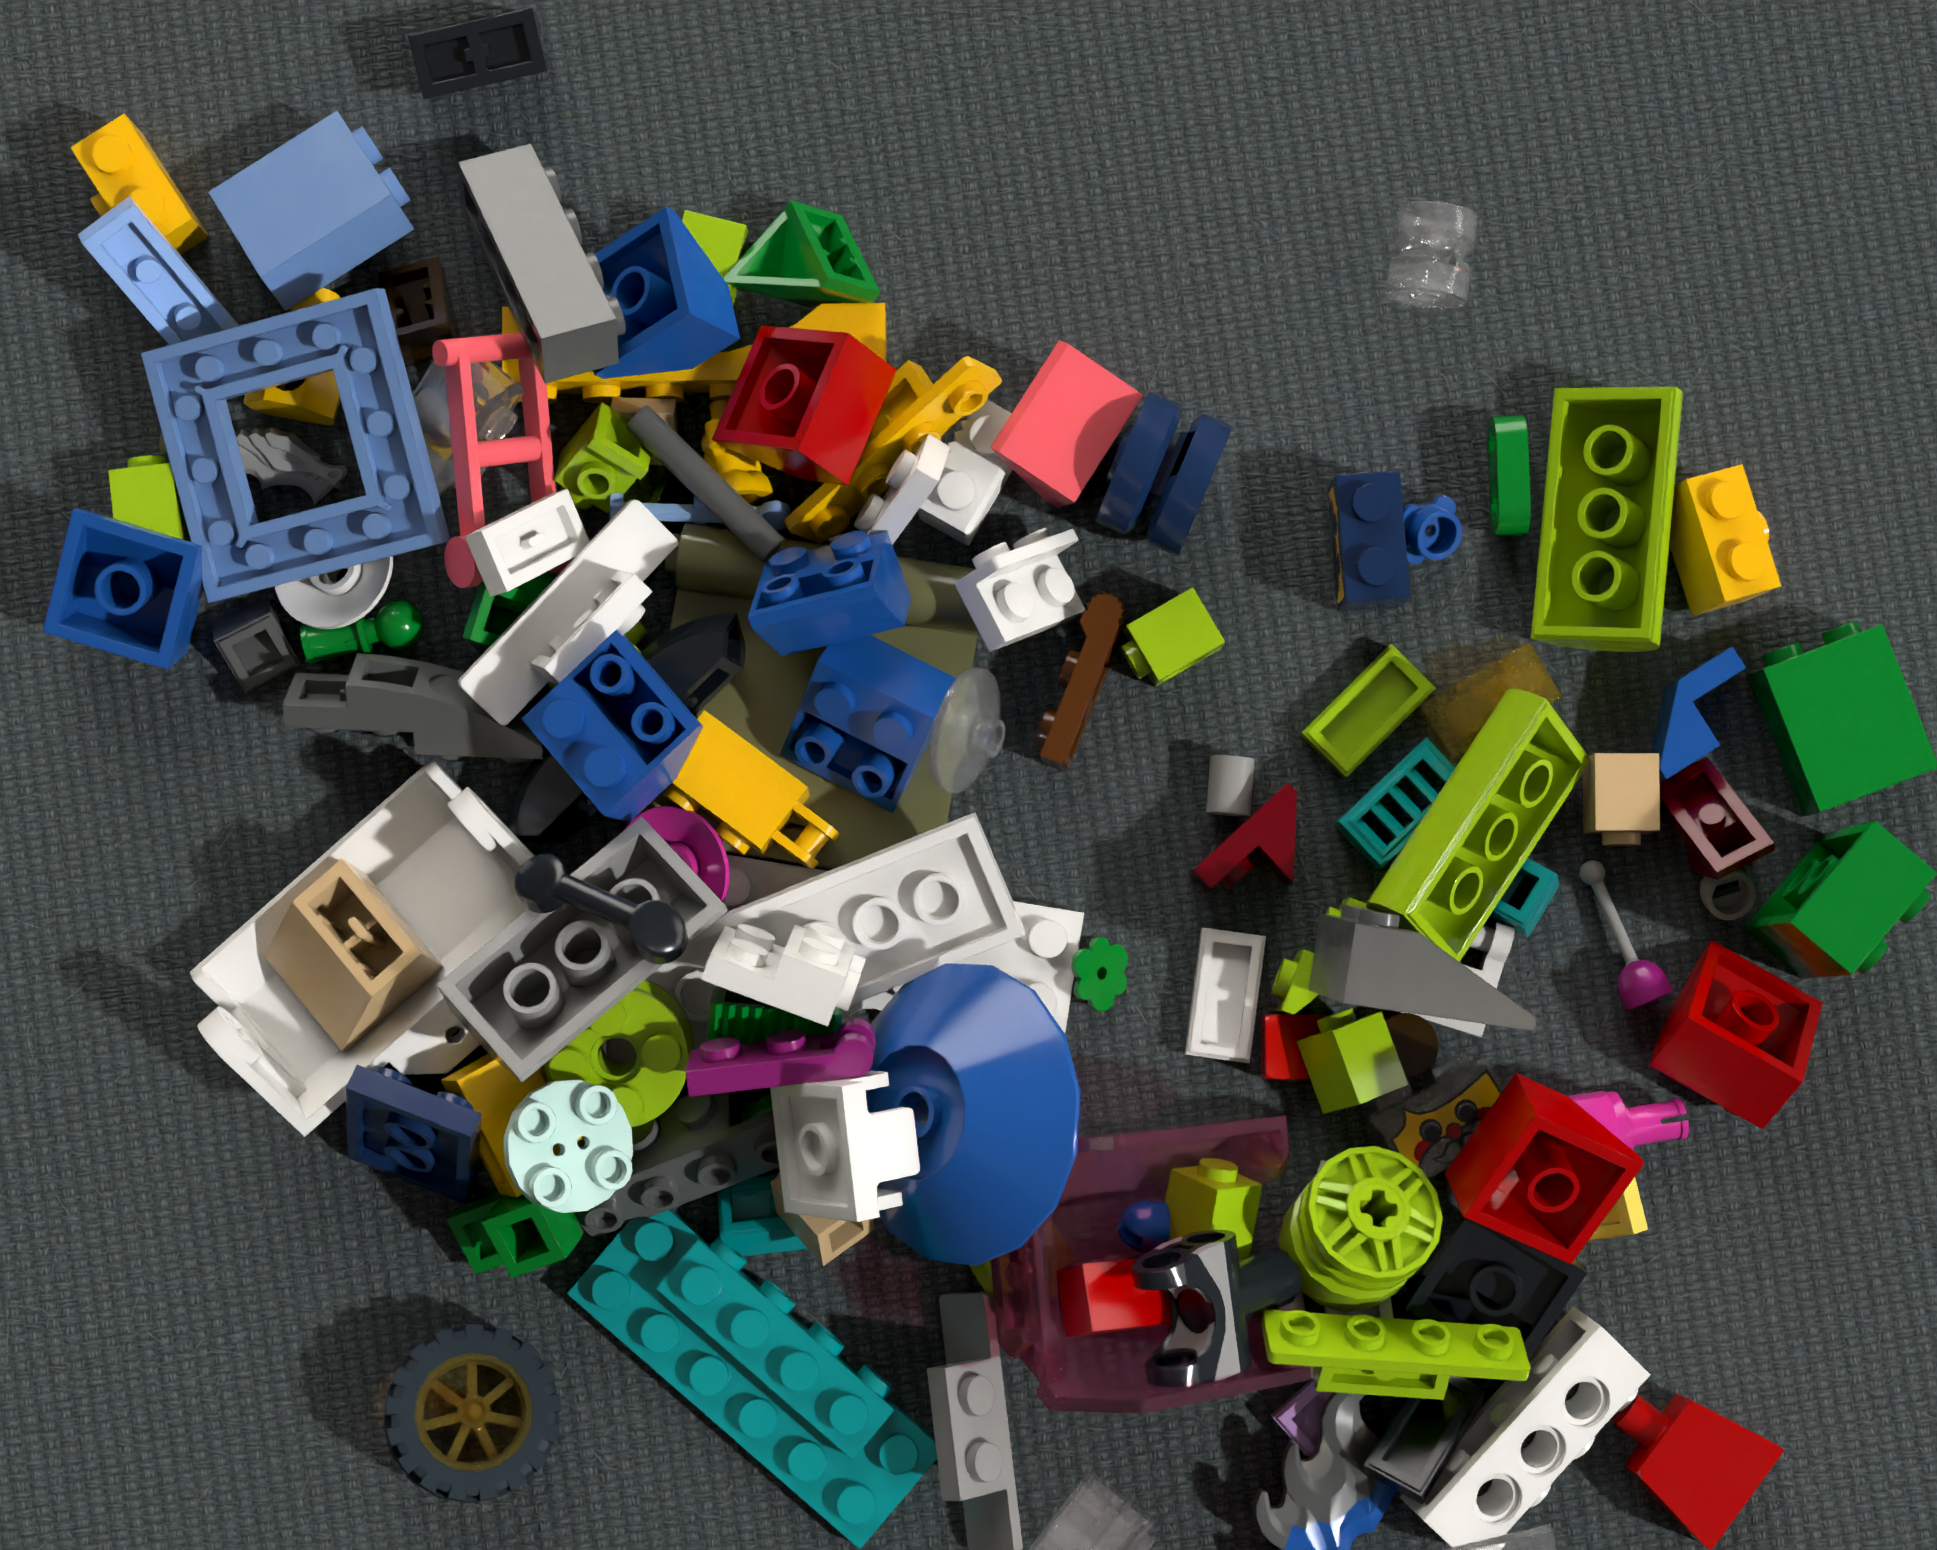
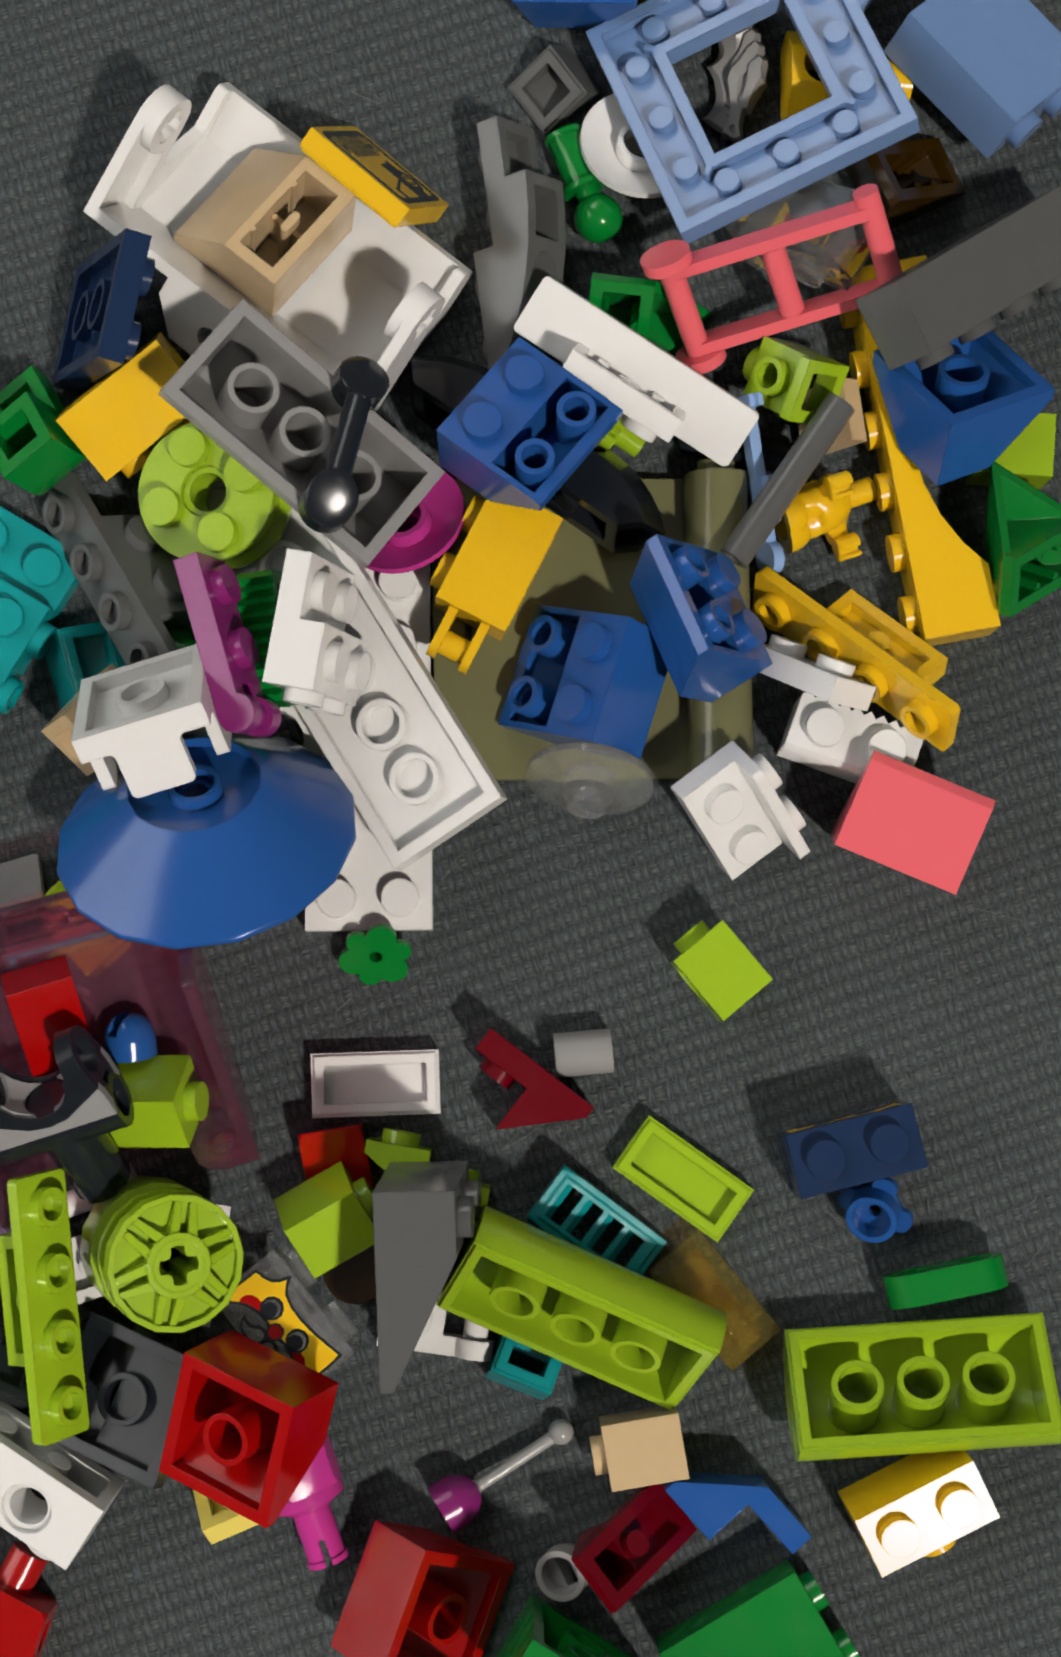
camera: 80 degrees right, 0 degrees up
white plate [464,489,590,597] -> none
light aqua plate [504,1080,633,1213] -> none
red slope [712,325,897,486] -> none
reddish brown hinge [1034,592,1126,772] -> none
dark blue wheel [1096,392,1233,556] -> none
none -> yellow tile [299,126,449,228]

